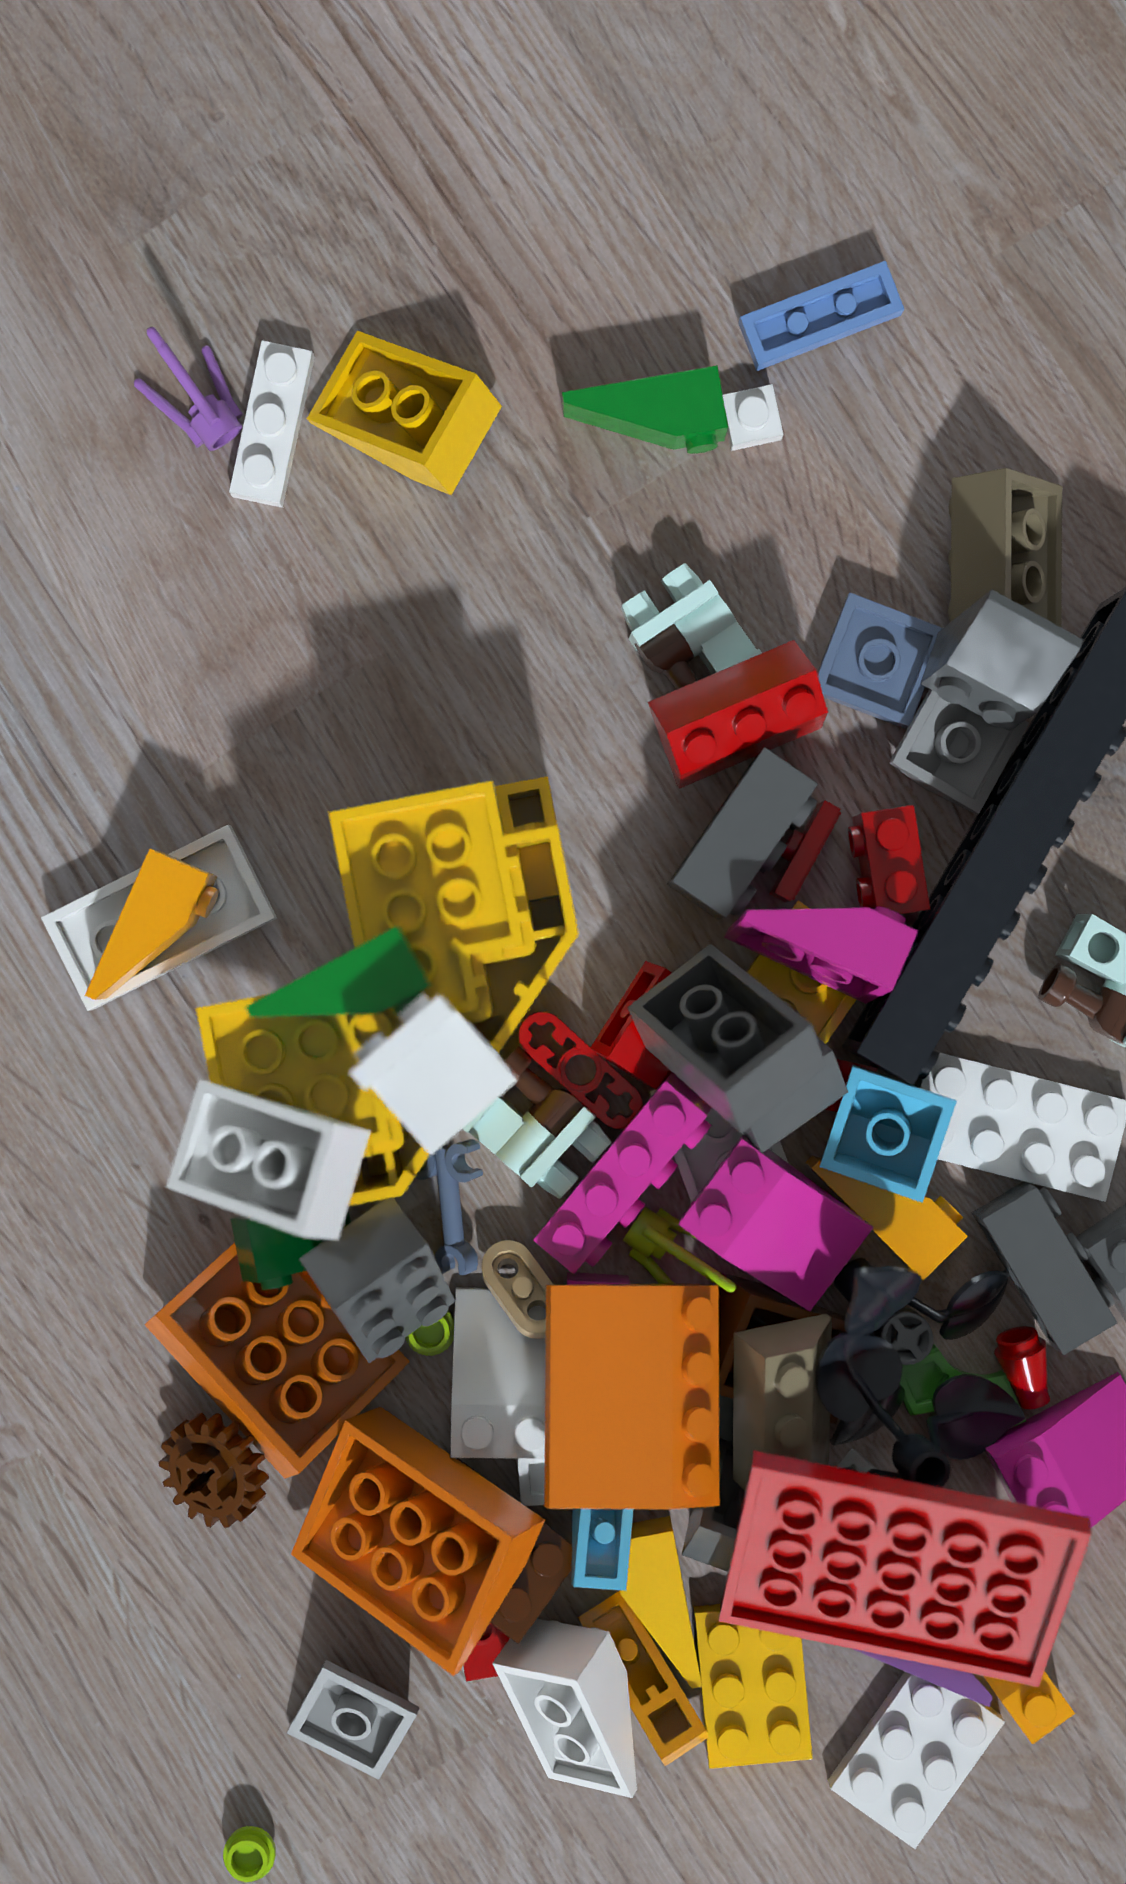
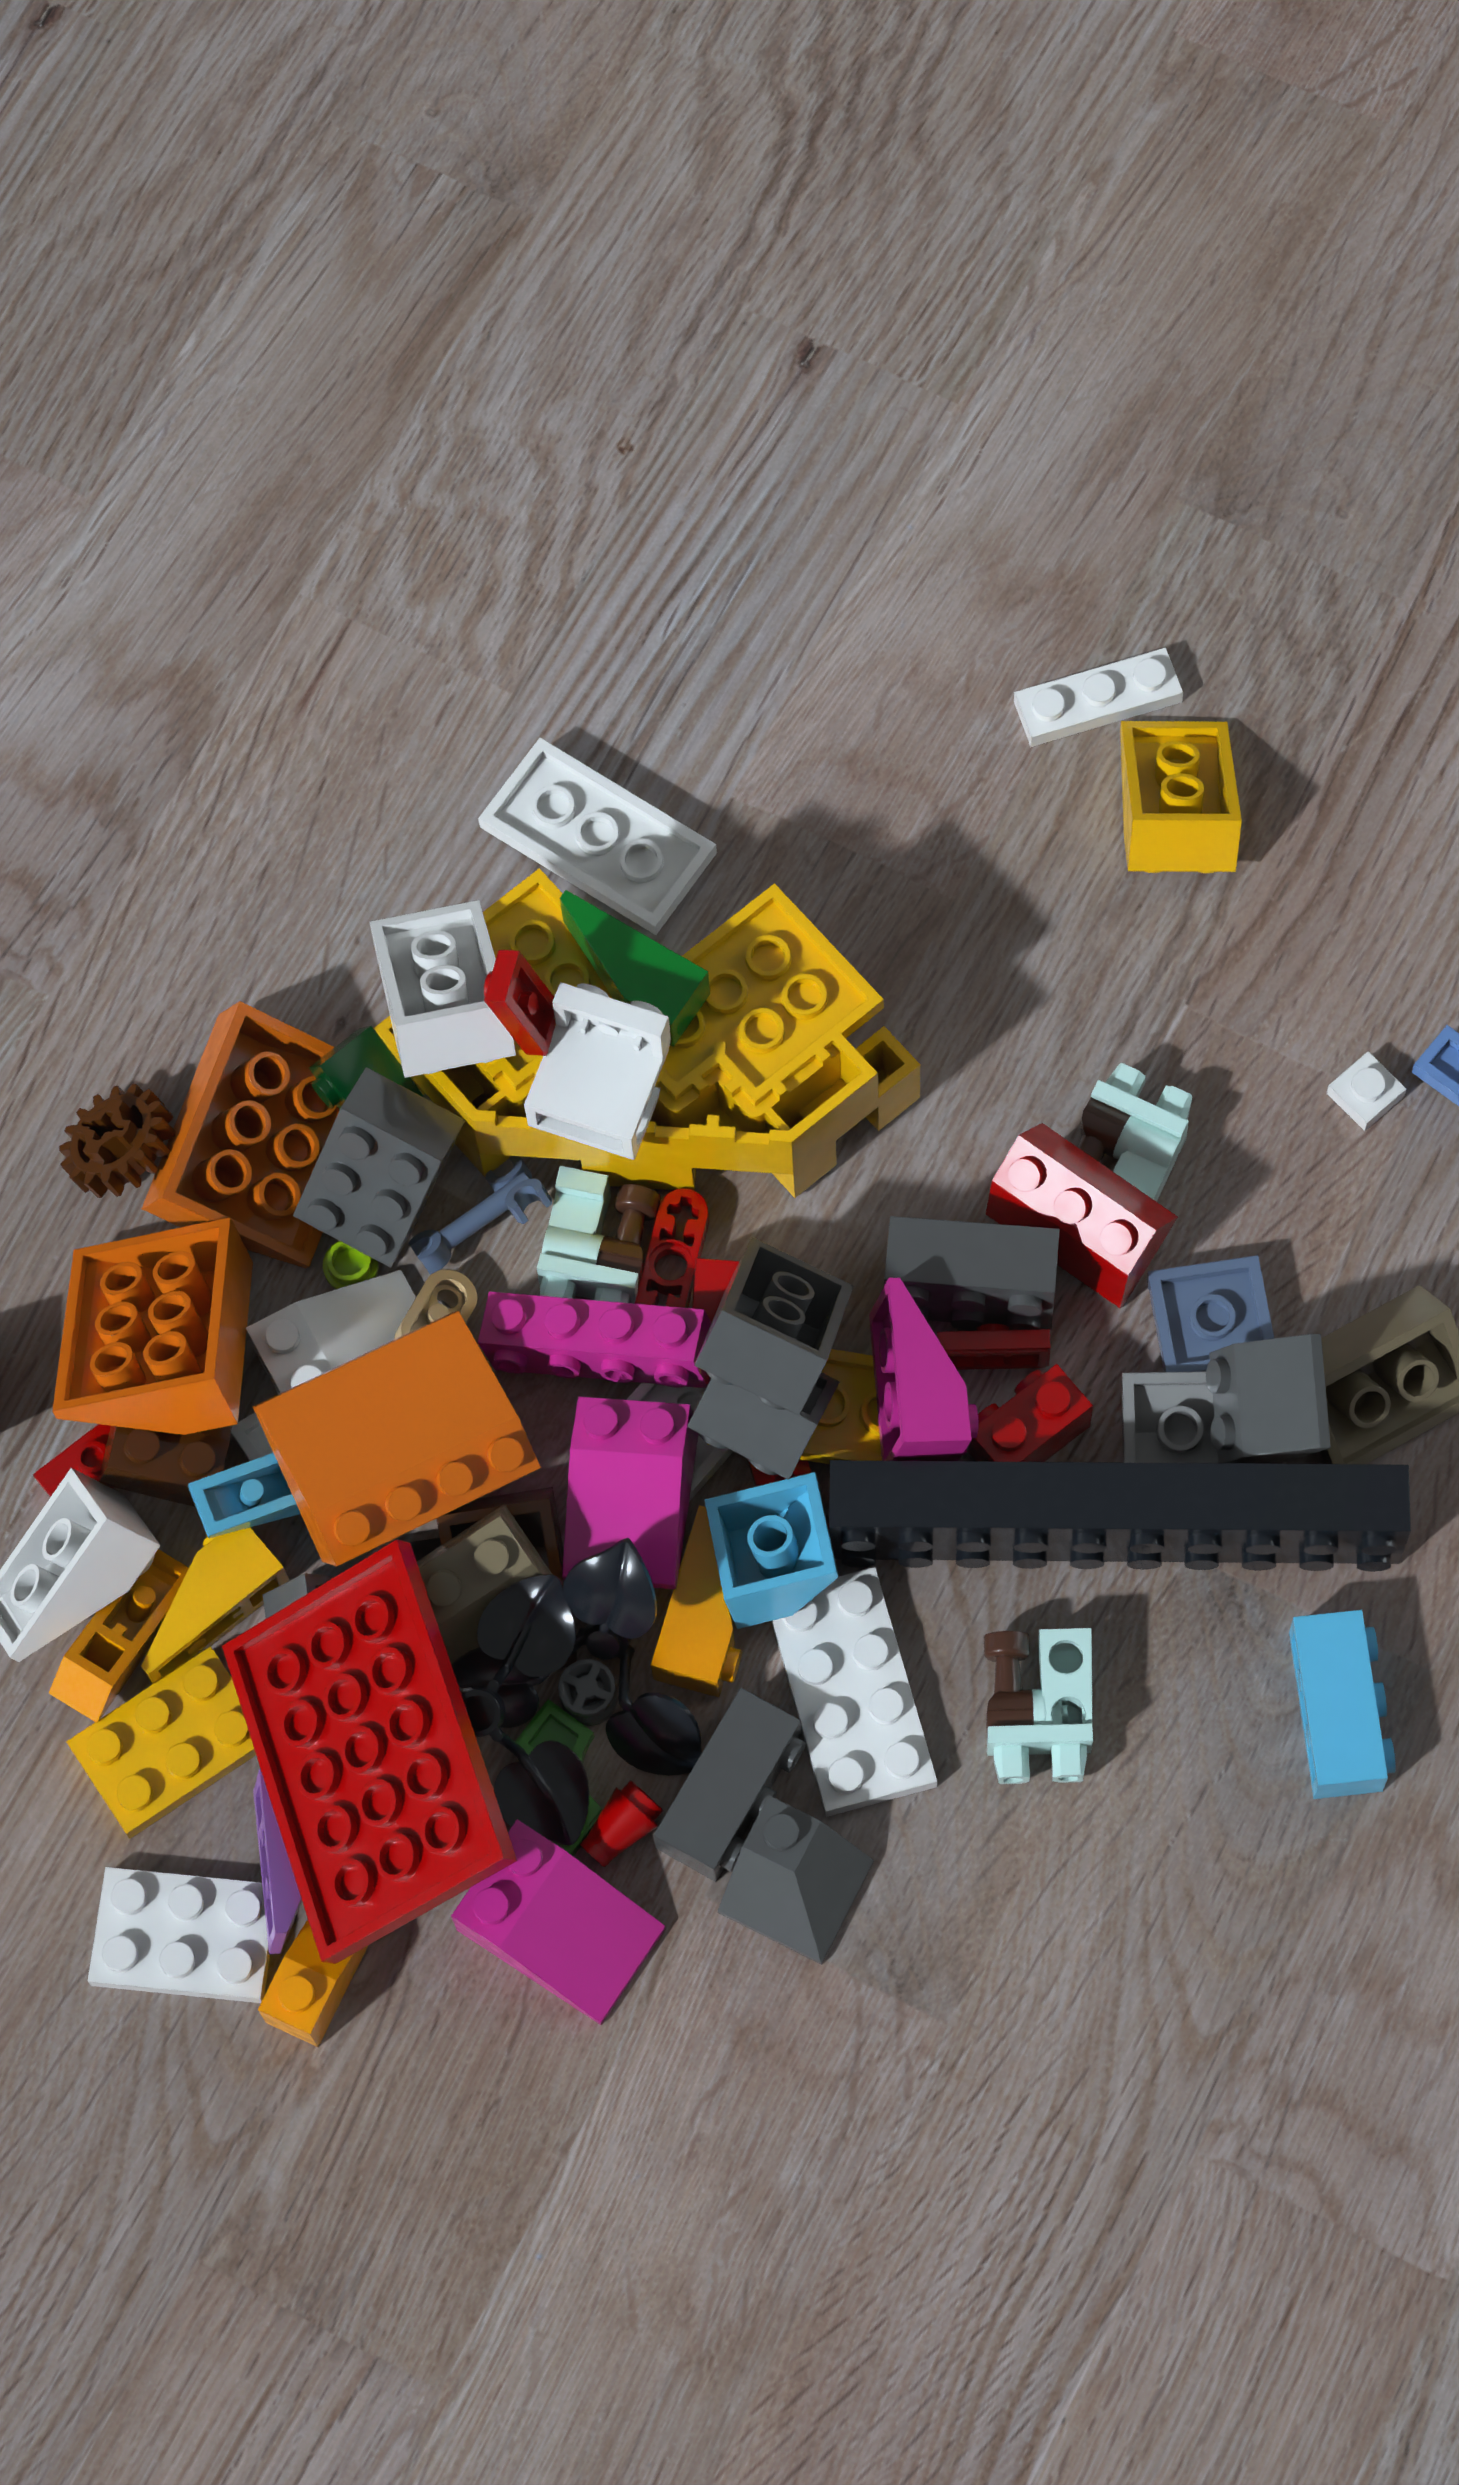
camera: 65 degrees right, 20 degrees down
light orange slope [84,848,219,1000] -> none
medium lavender plant [134,327,243,451] -> none
green slope [562,365,728,454] -> none
lime plant [622,1206,736,1292] -> none
none -> red plate [484,950,556,1056]

